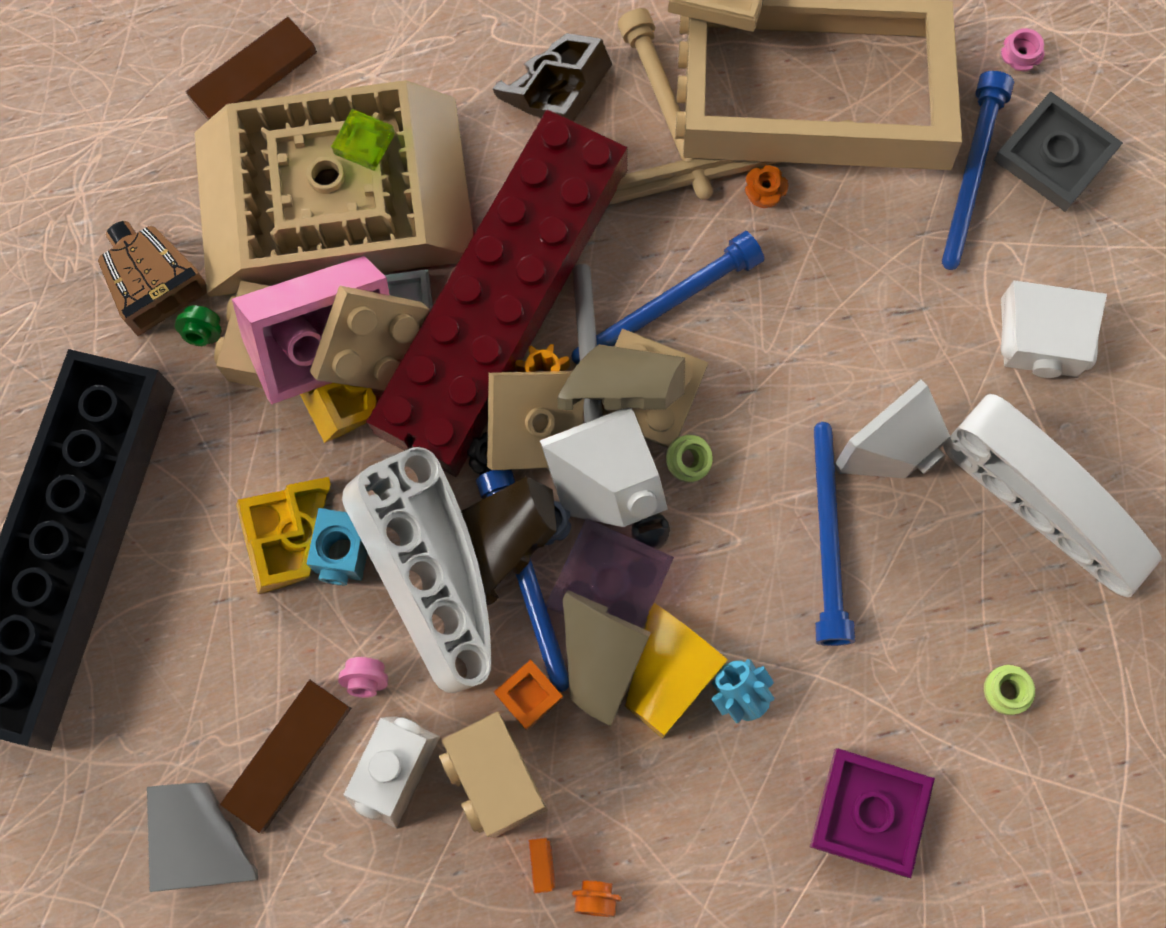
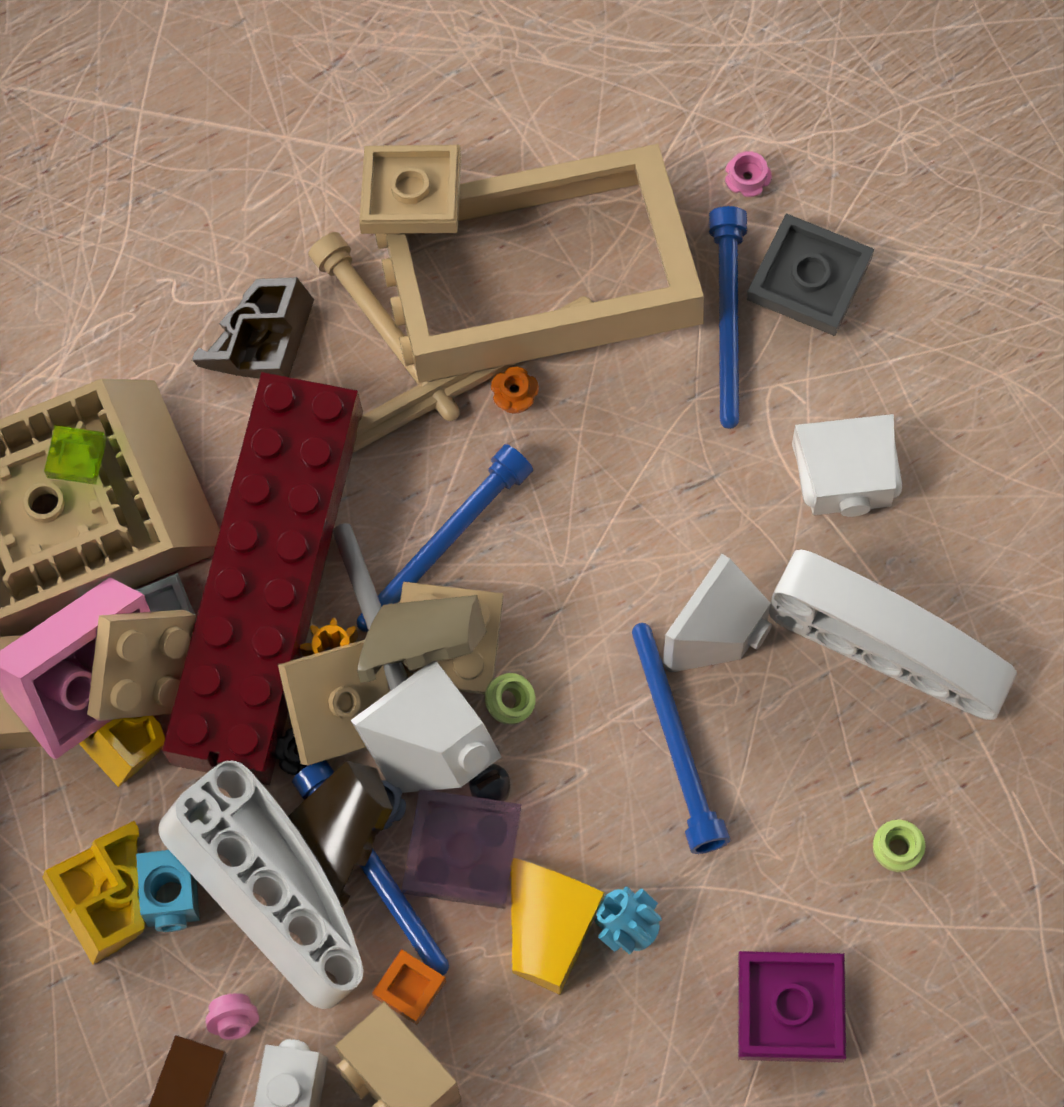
camera: 15 degrees left, 5 degrees down
dark tan slope [563,590,651,726] -> none

